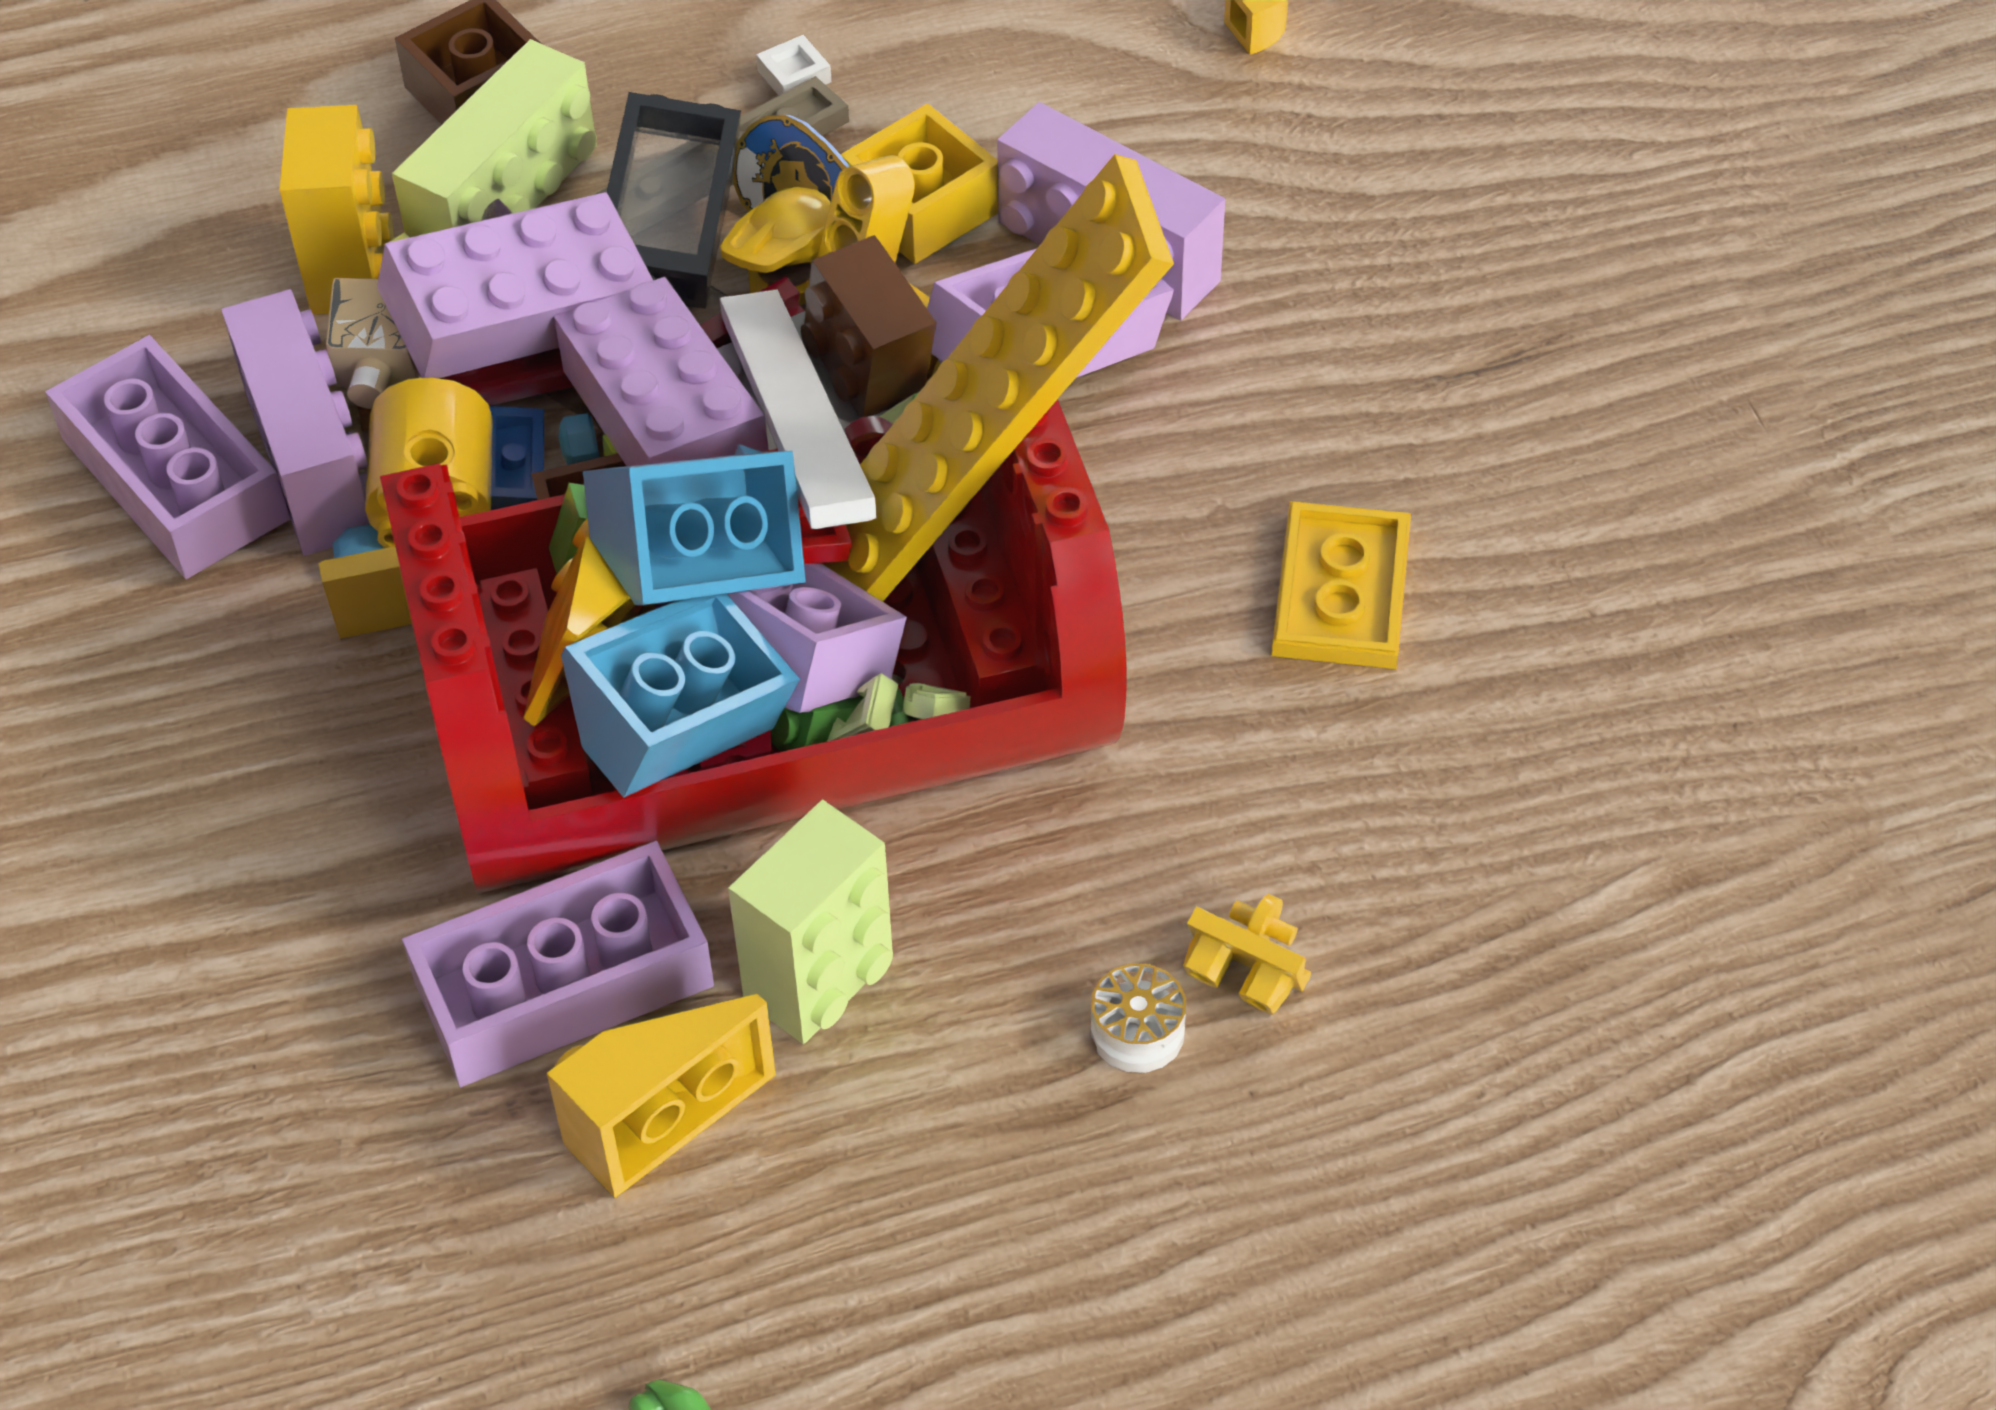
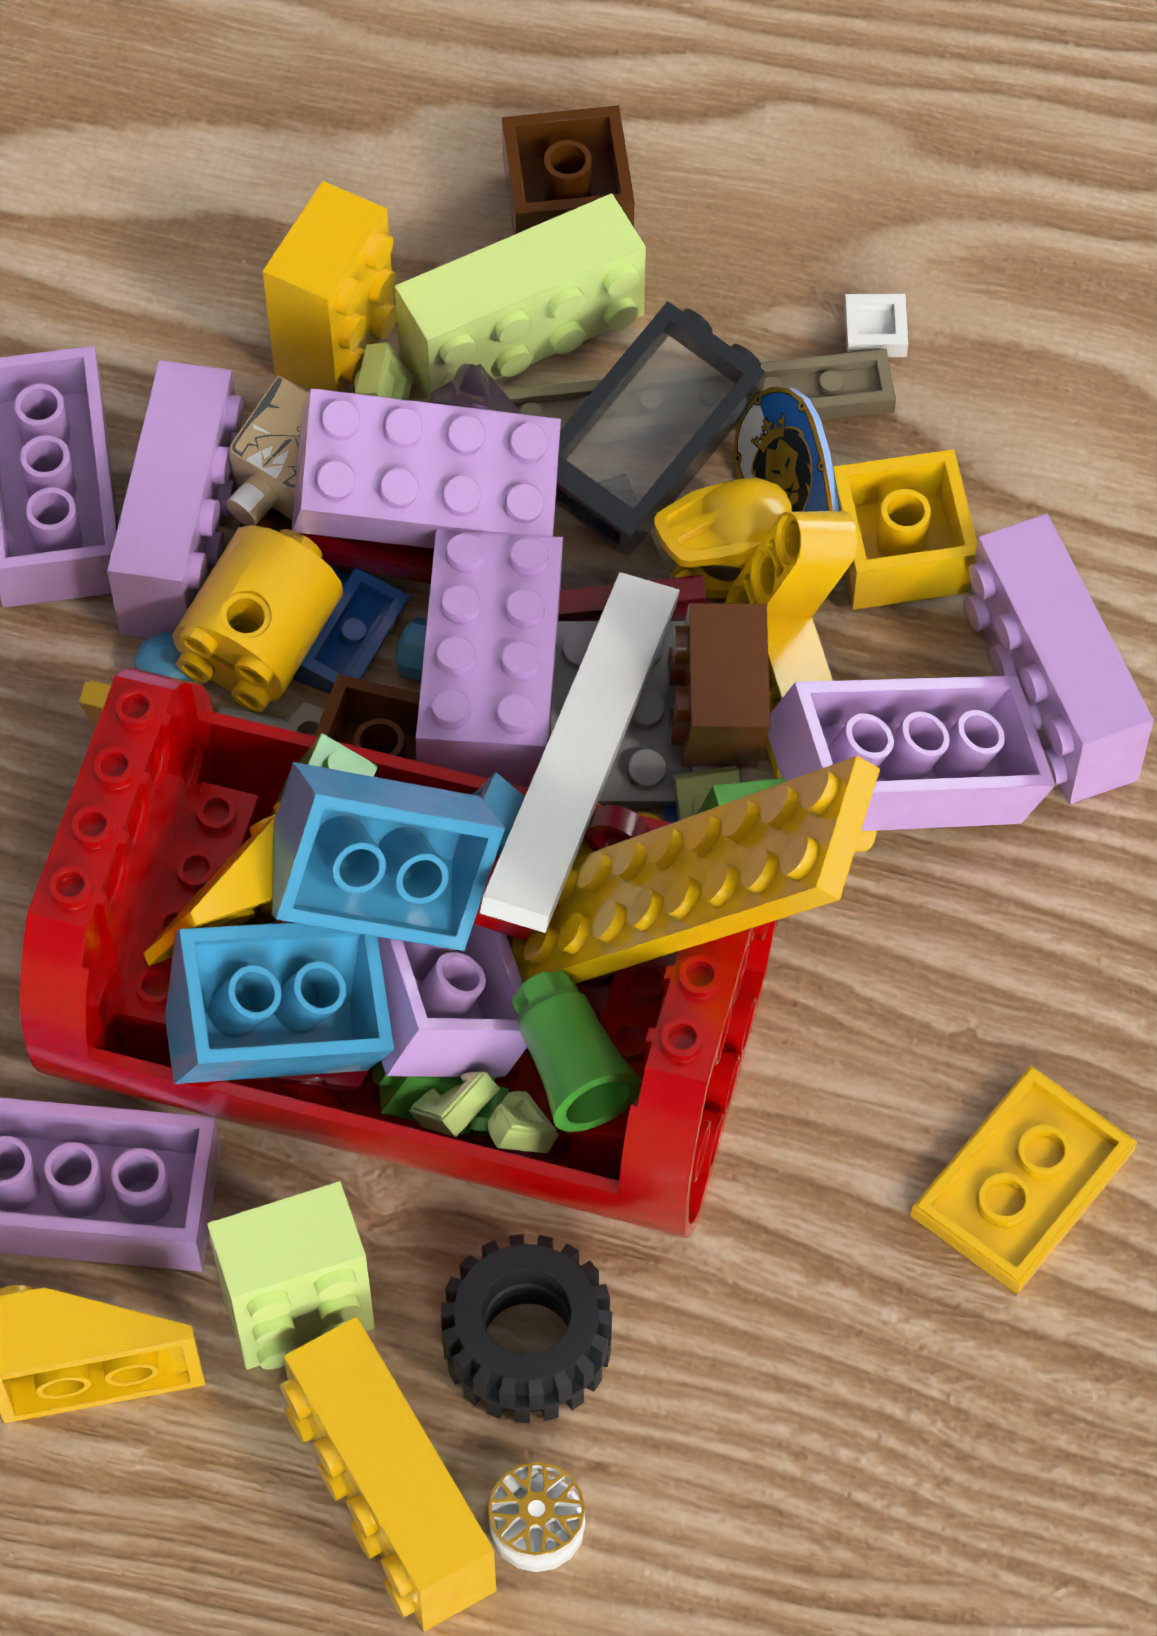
camera: 30 degrees right, 10 degrees up
yellow hips [1183,893,1311,1015] -> none
none -> yellow brick [280,1316,497,1632]
none -> black tyre [441,1234,612,1423]
none -> bright green plant [511,970,642,1132]

